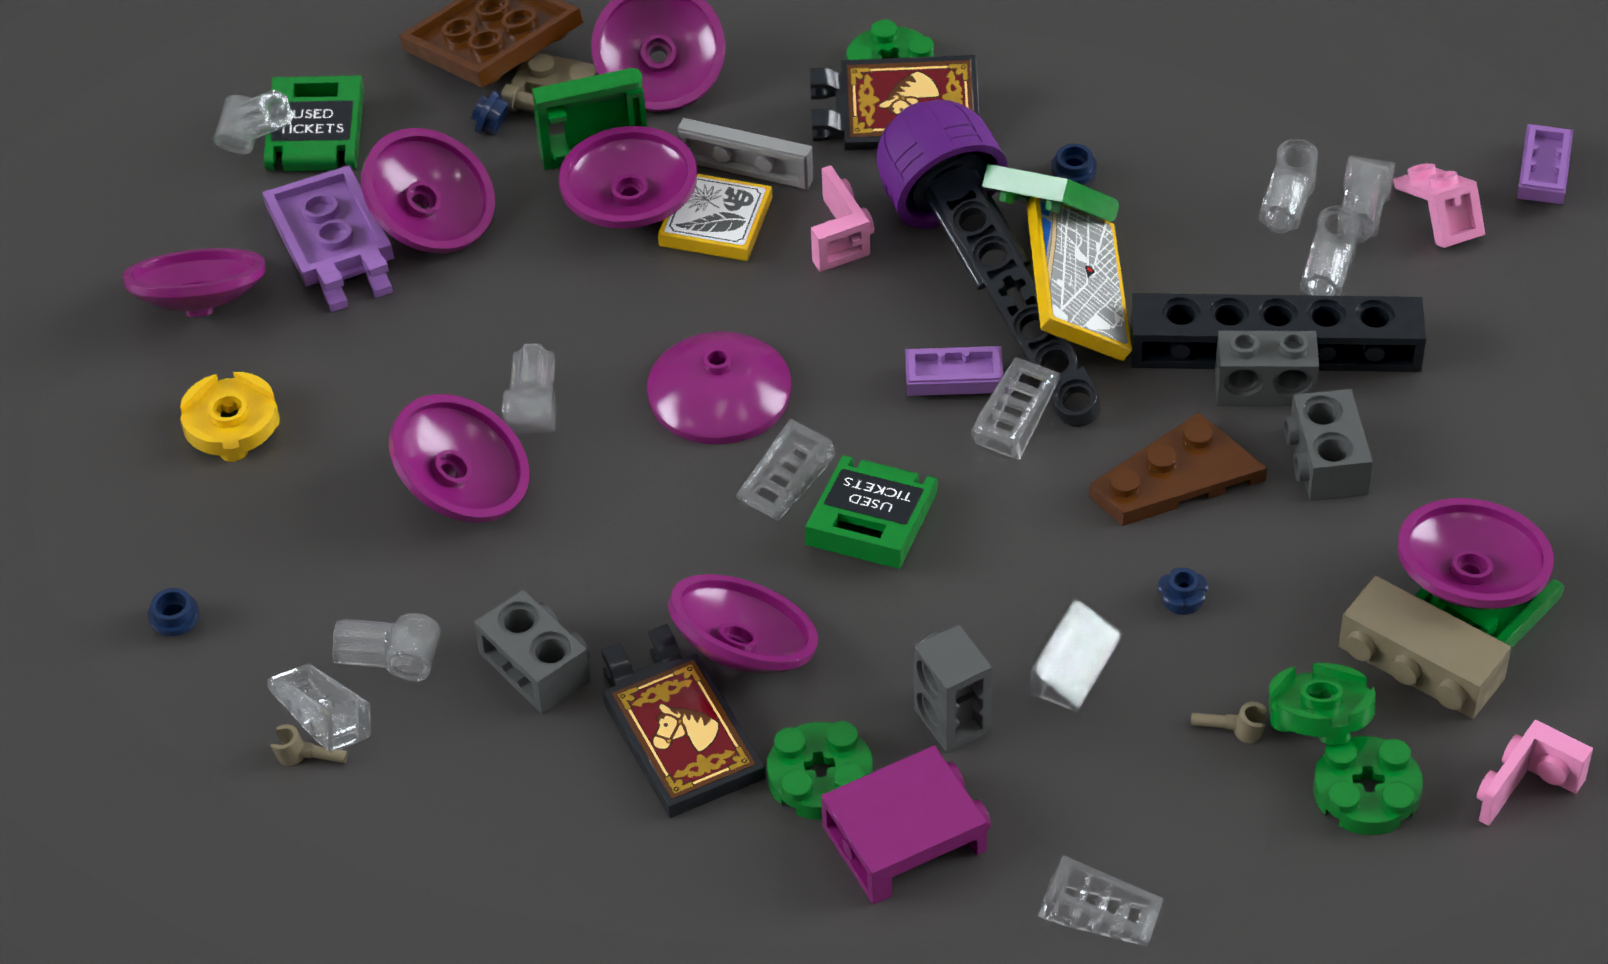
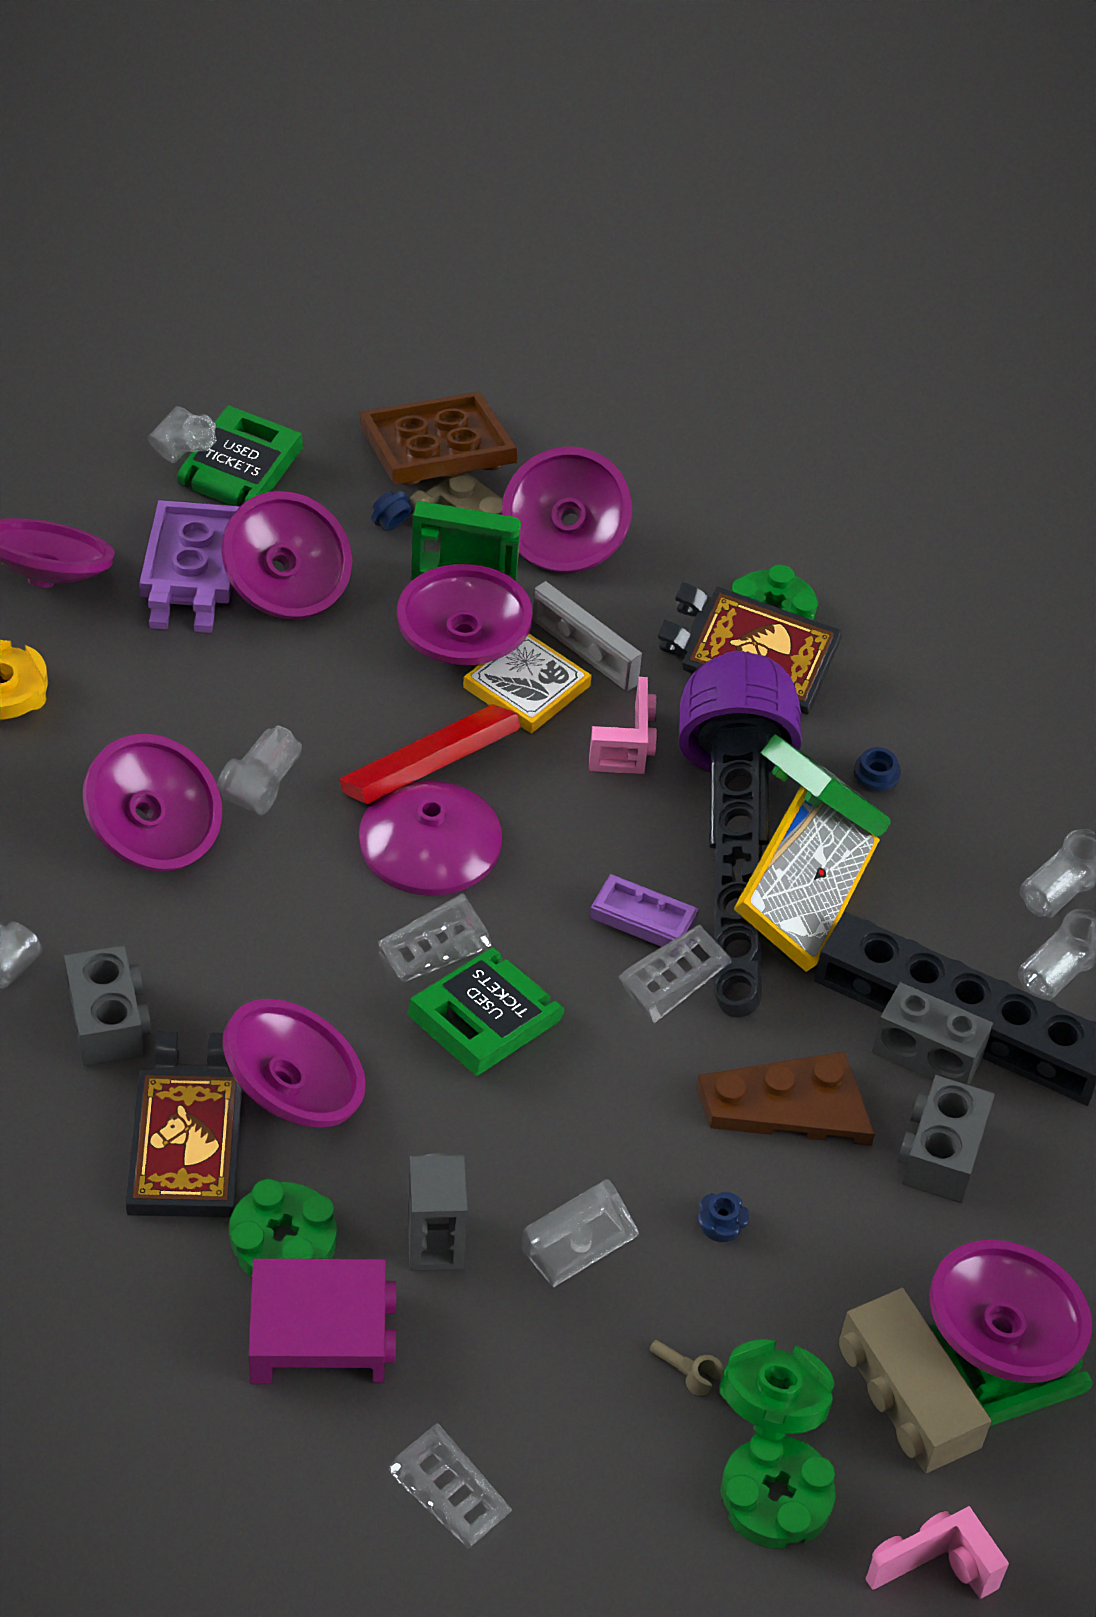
camera: 20 degrees right, 0 degrees up
none -> red tile [339,704,521,804]

